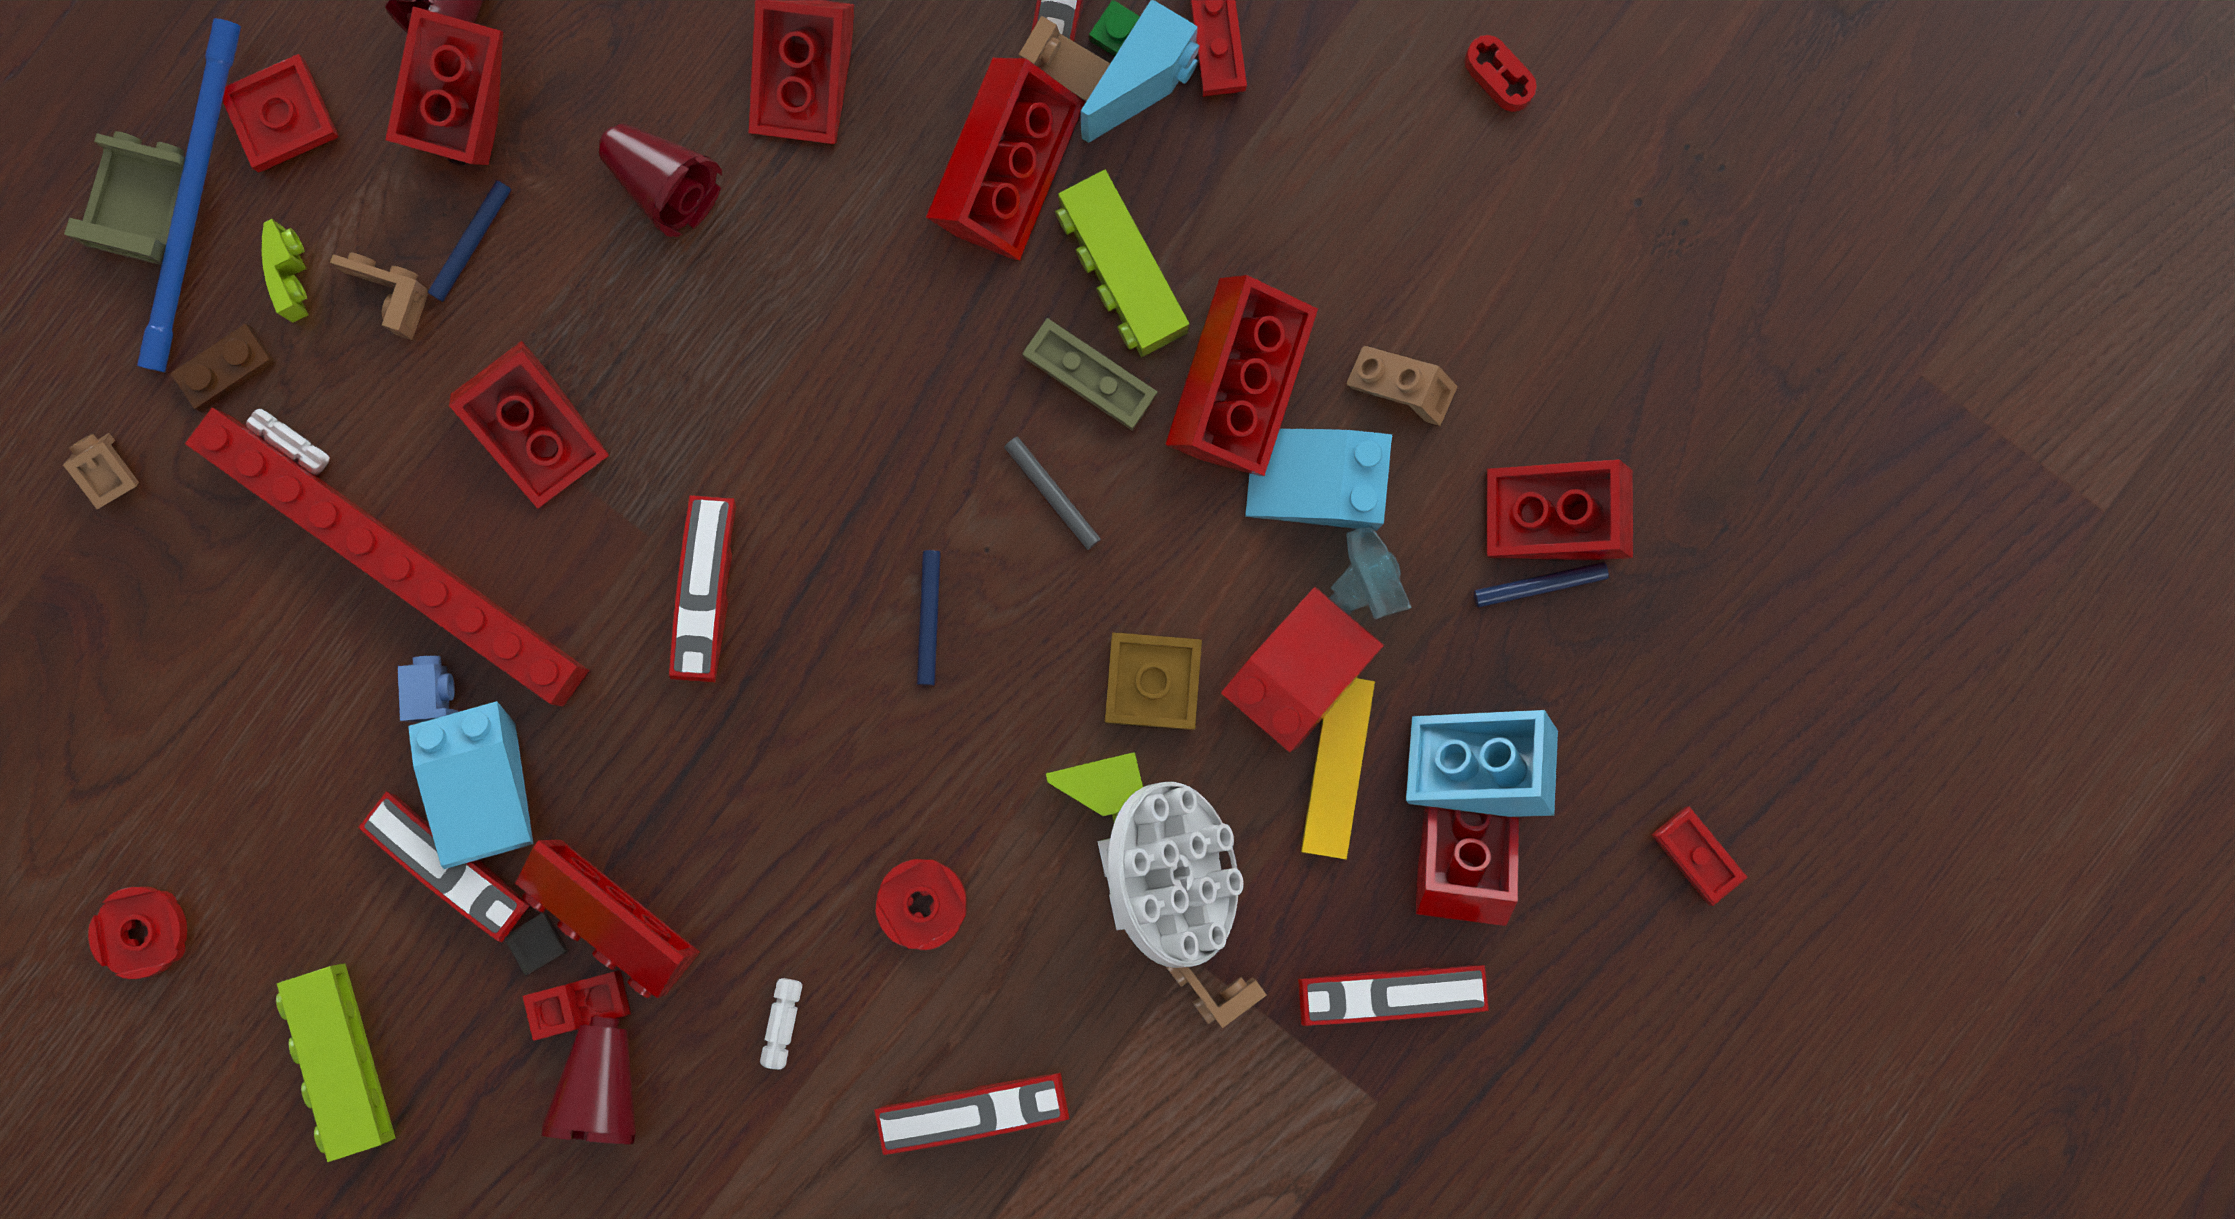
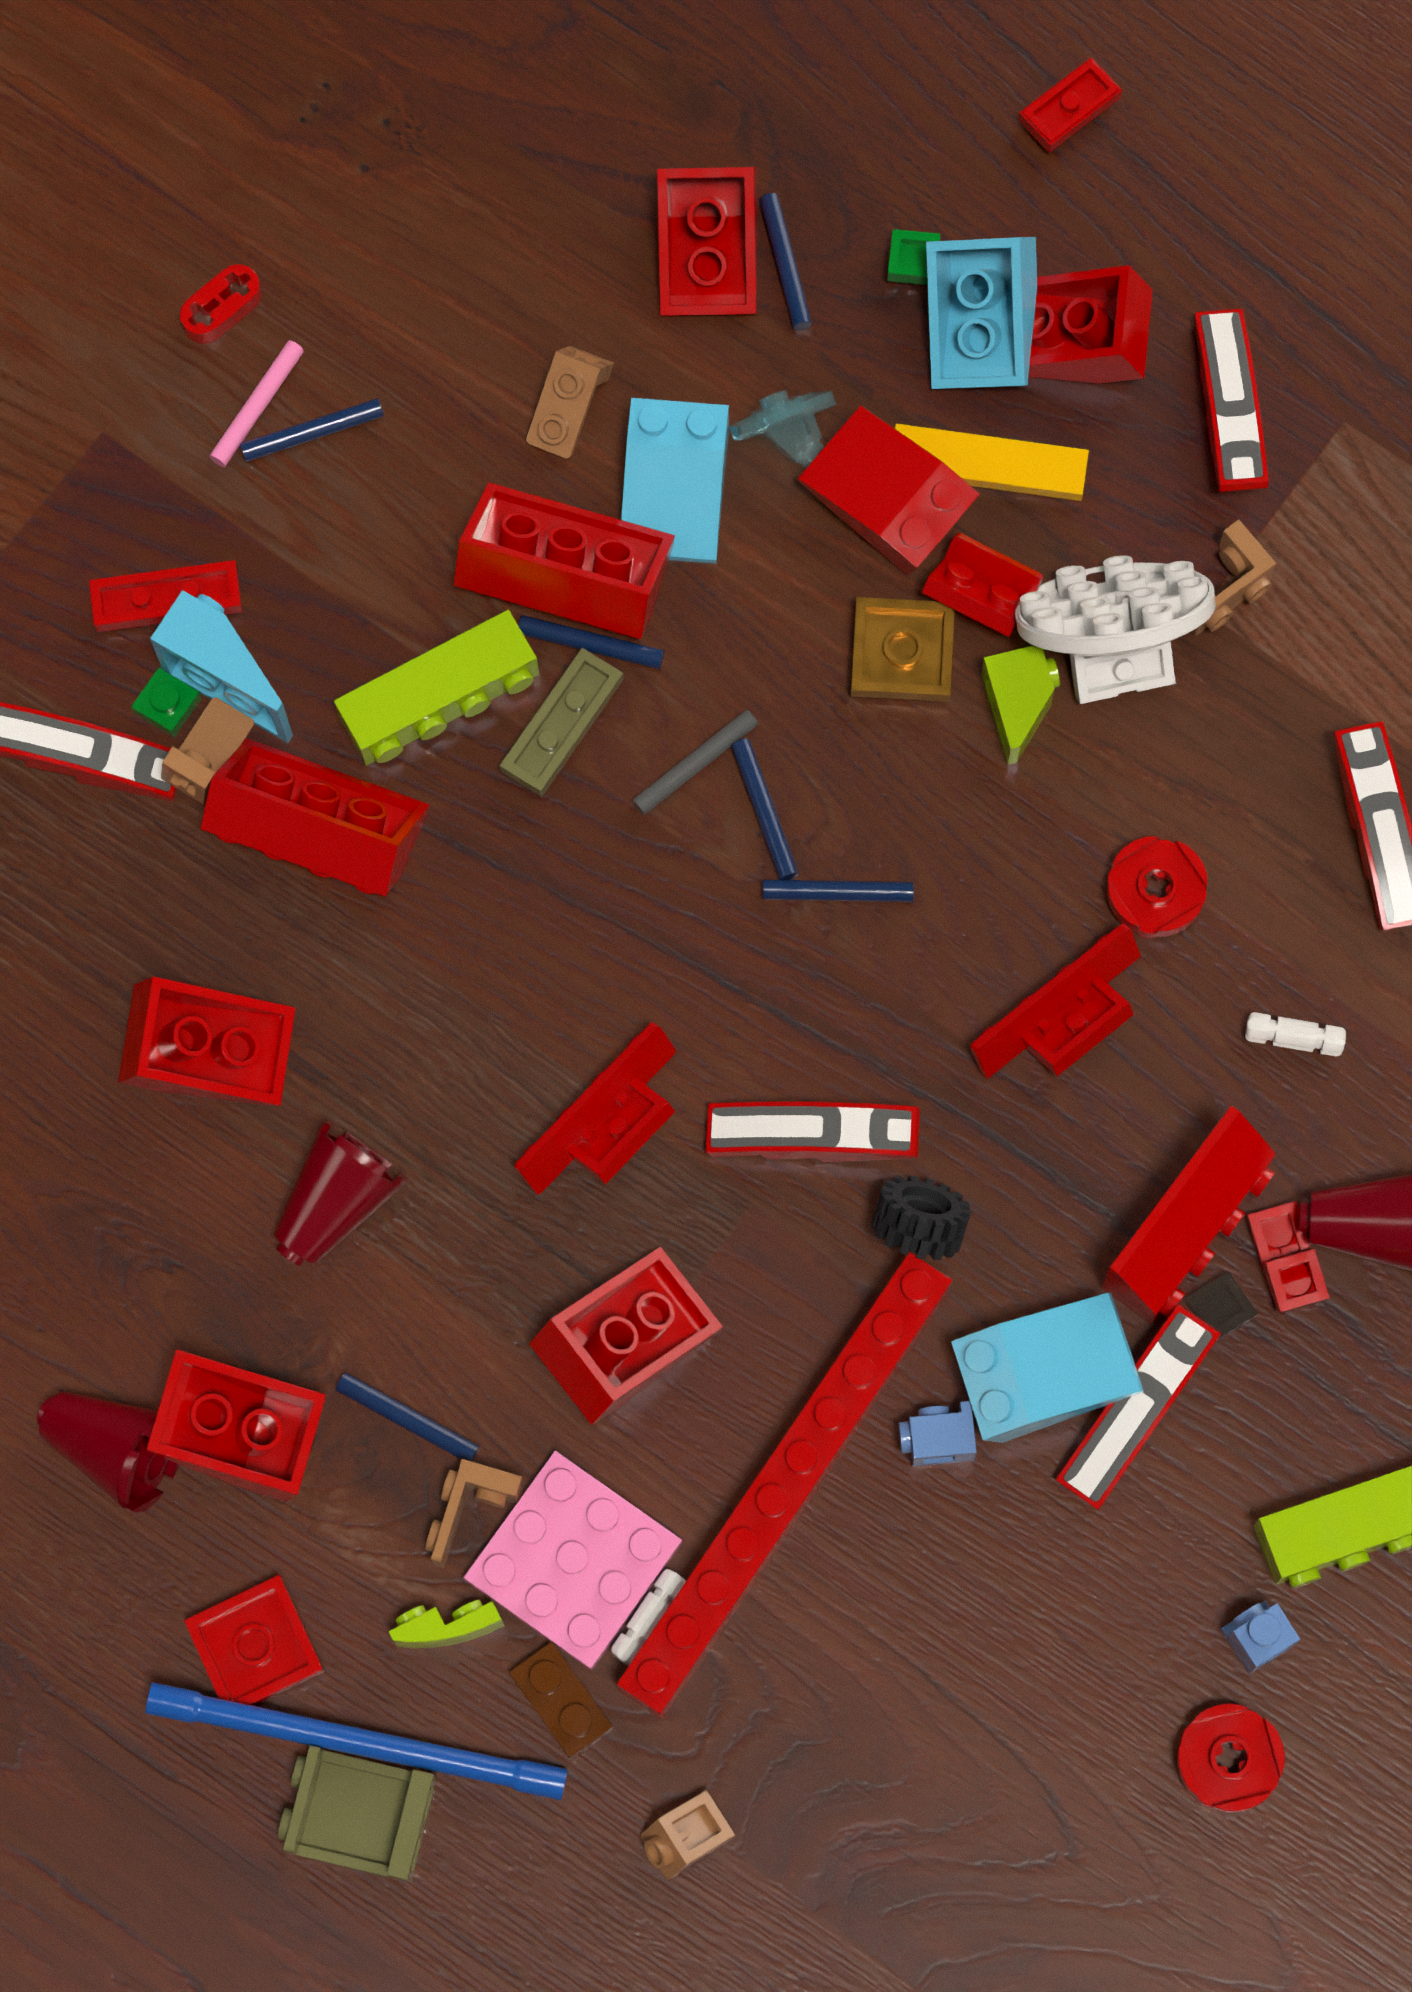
camera: 85 degrees left, 10 degrees down
none -> bright pink bar [209,340,304,467]
none -> dark blue bar [240,398,384,462]
none -> bright pink plate [464,1450,683,1671]
none -> red bracket [514,1022,676,1195]
none -> dark blue bar [518,615,665,669]
none -> dark blue bar [731,739,799,880]
none -> black tyre [871,1175,971,1260]
none -> green plate [887,229,941,285]
none -> red bracket [922,533,1043,637]
none -> red bracket [970,923,1141,1079]
none -> medium blue brick [1220,1601,1301,1674]

